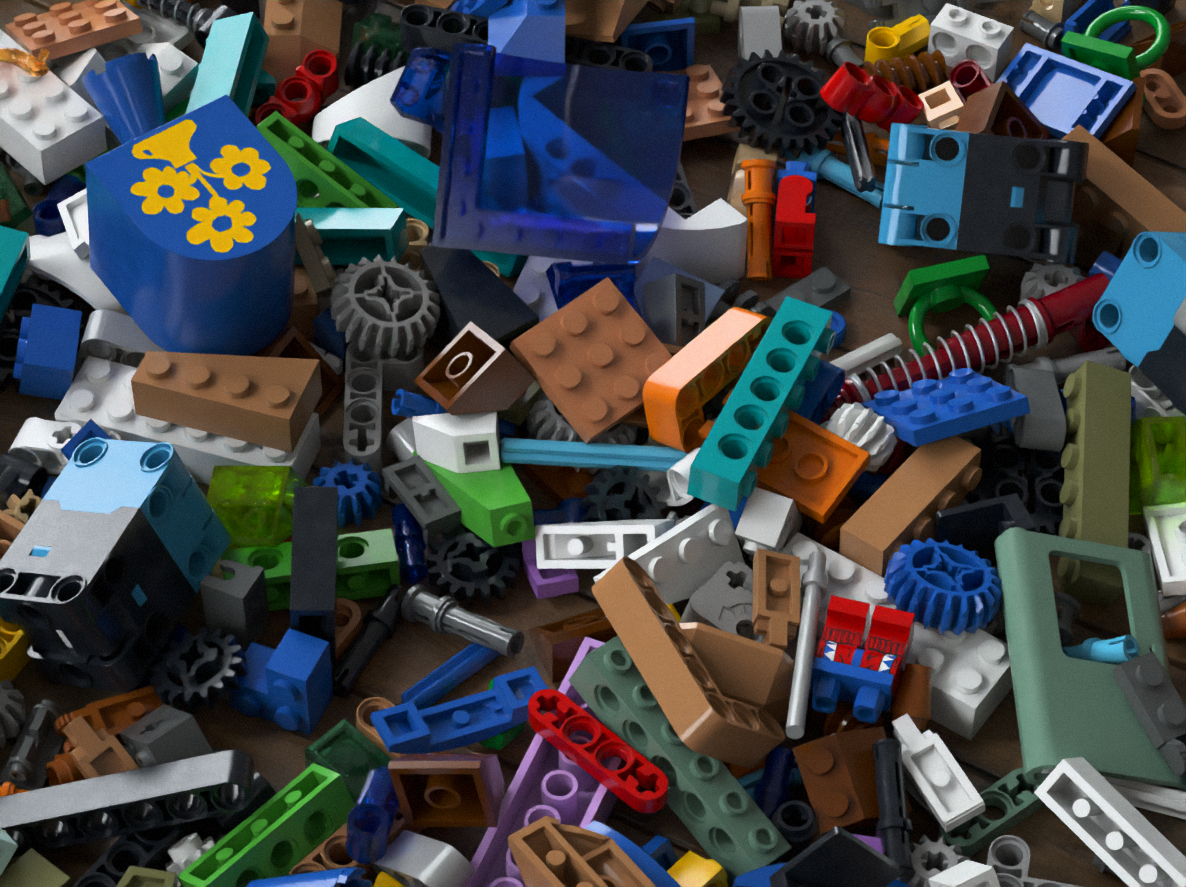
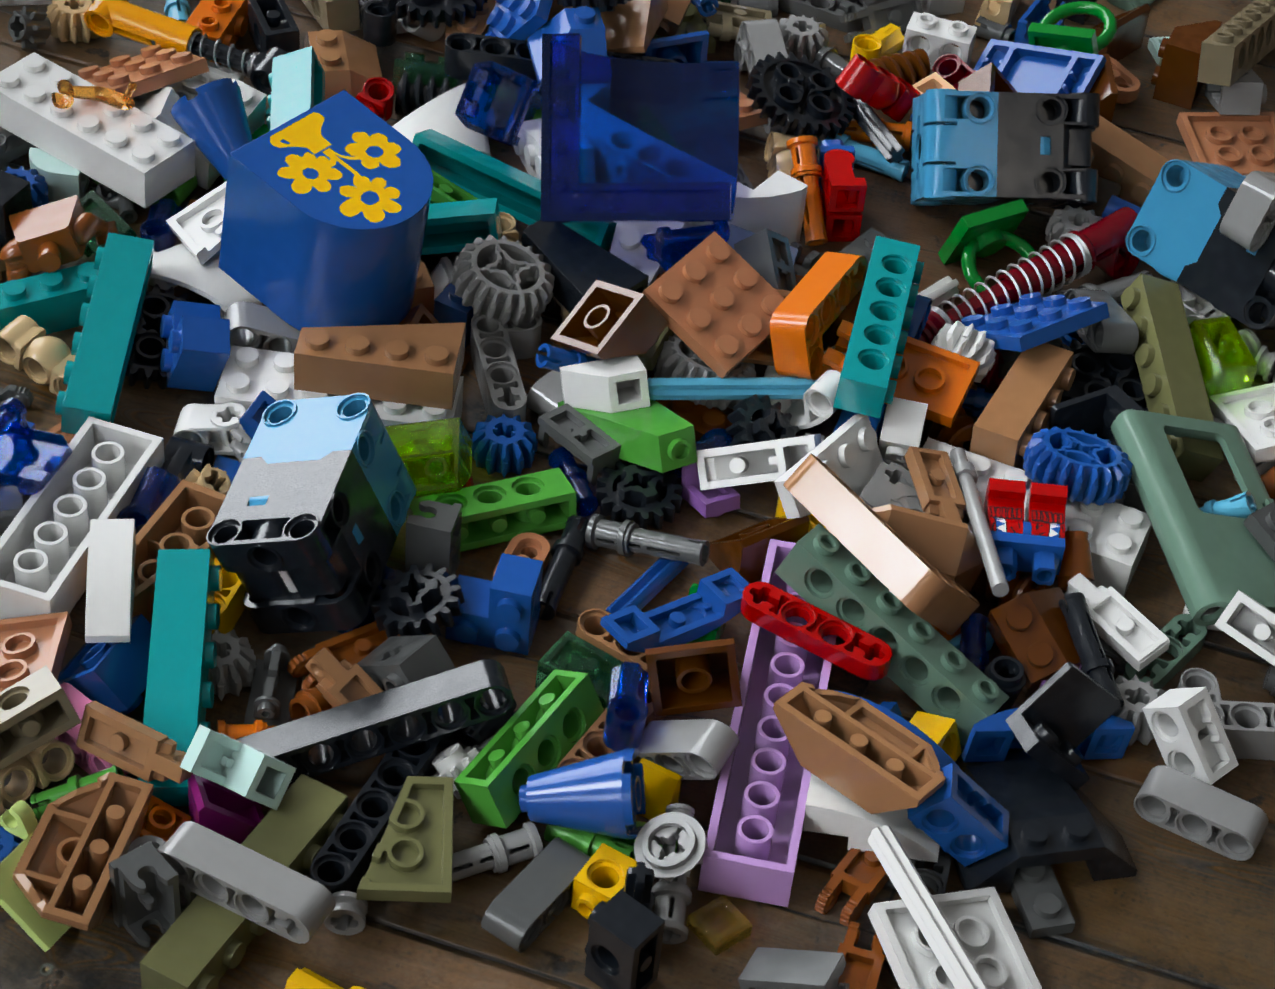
camera: 15 degrees left, 5 degrees down
black slope [290,486,338,665] -> none
dark tan plate [296,212,337,299] -> none

